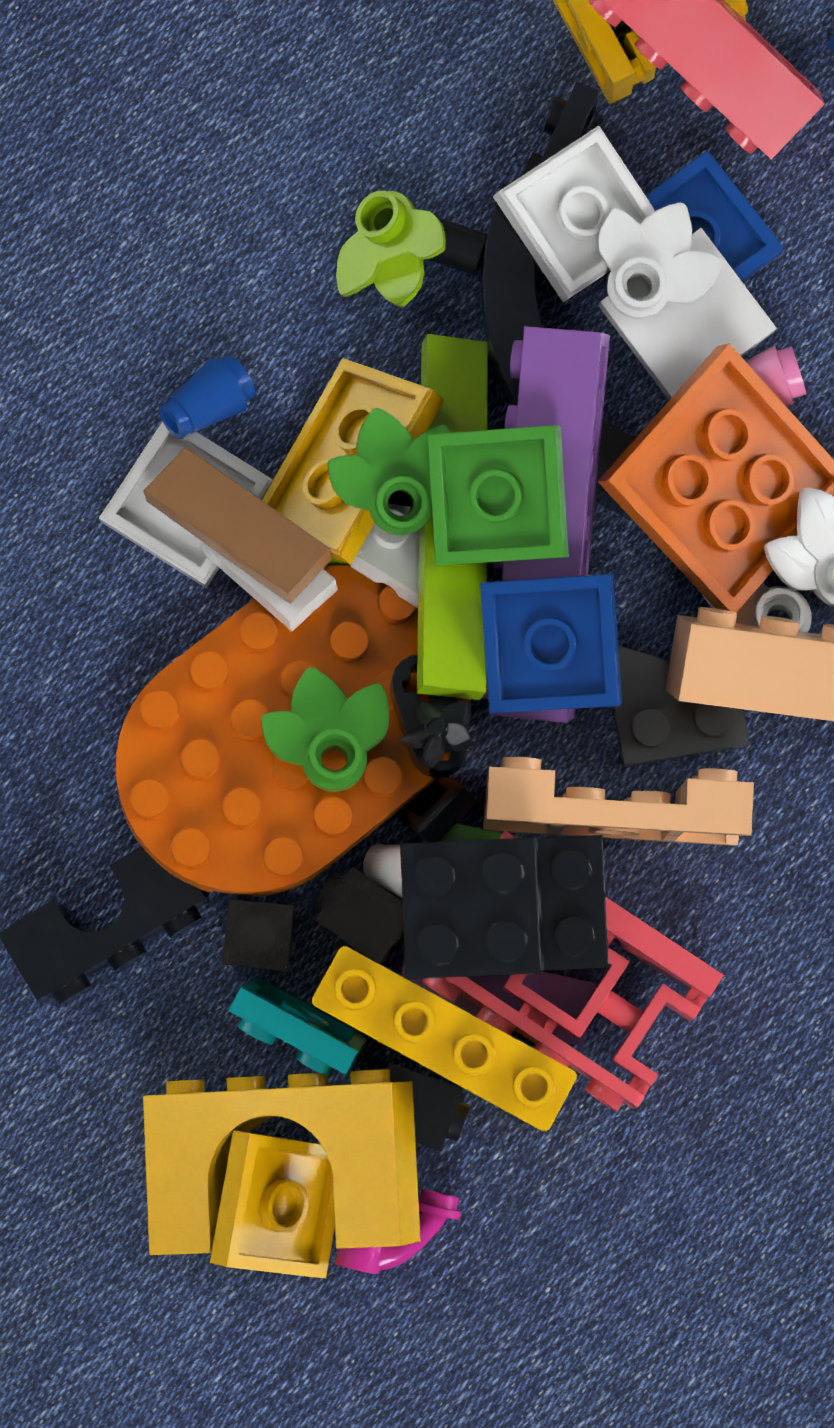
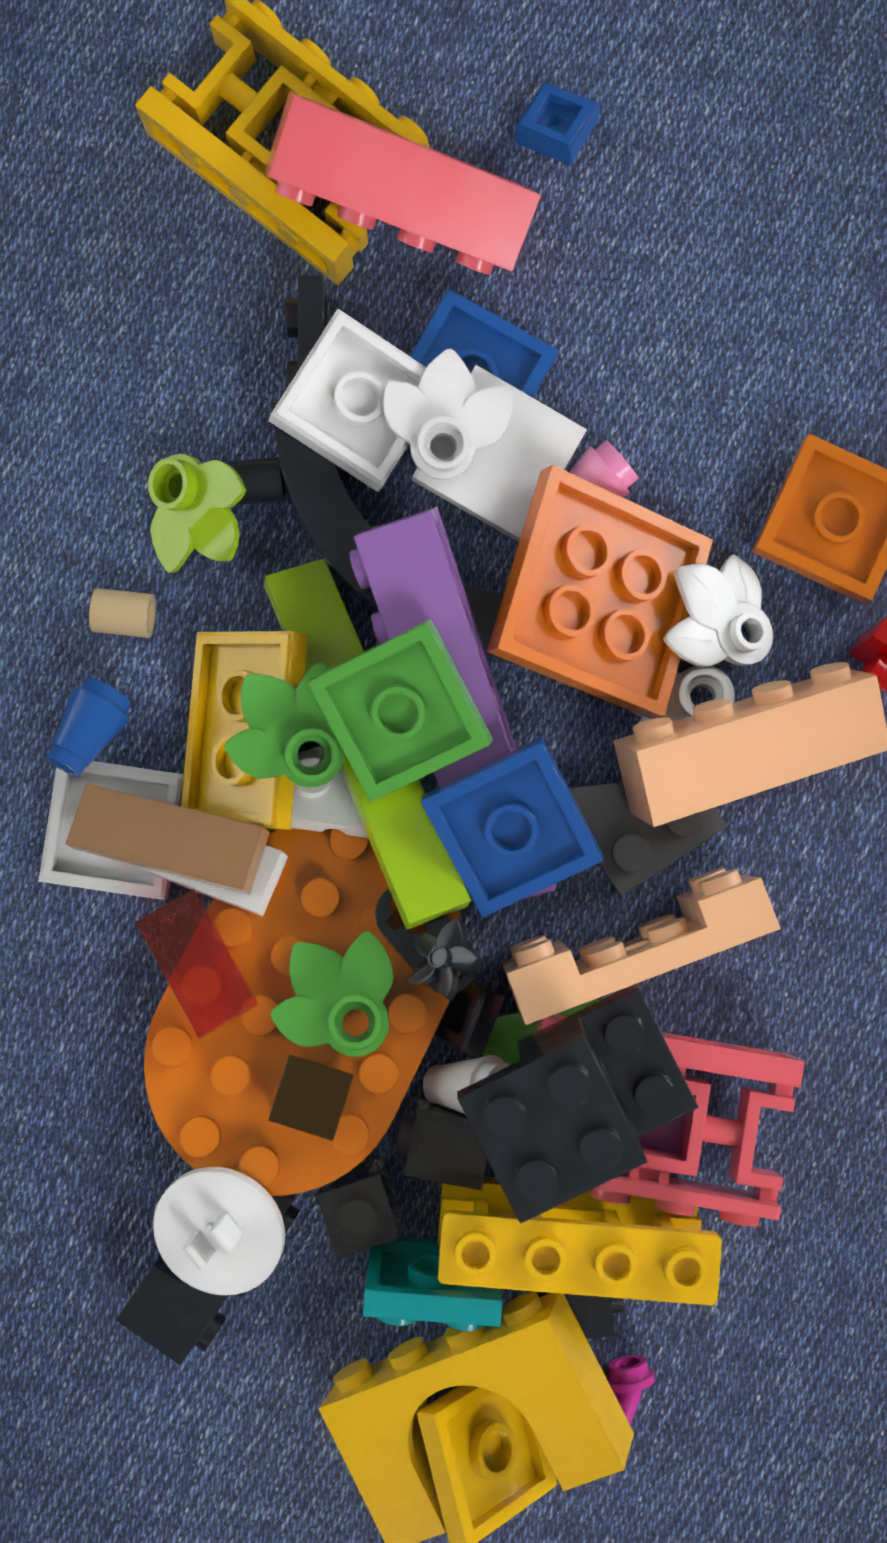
camera: 30 degrees left, 5 degrees up
none -> tan hinge [89,588,156,638]
none -> clear red tile [136,889,259,1039]
none -> white piece [153,1167,285,1295]
none -> dark brown tile [268,1055,354,1141]

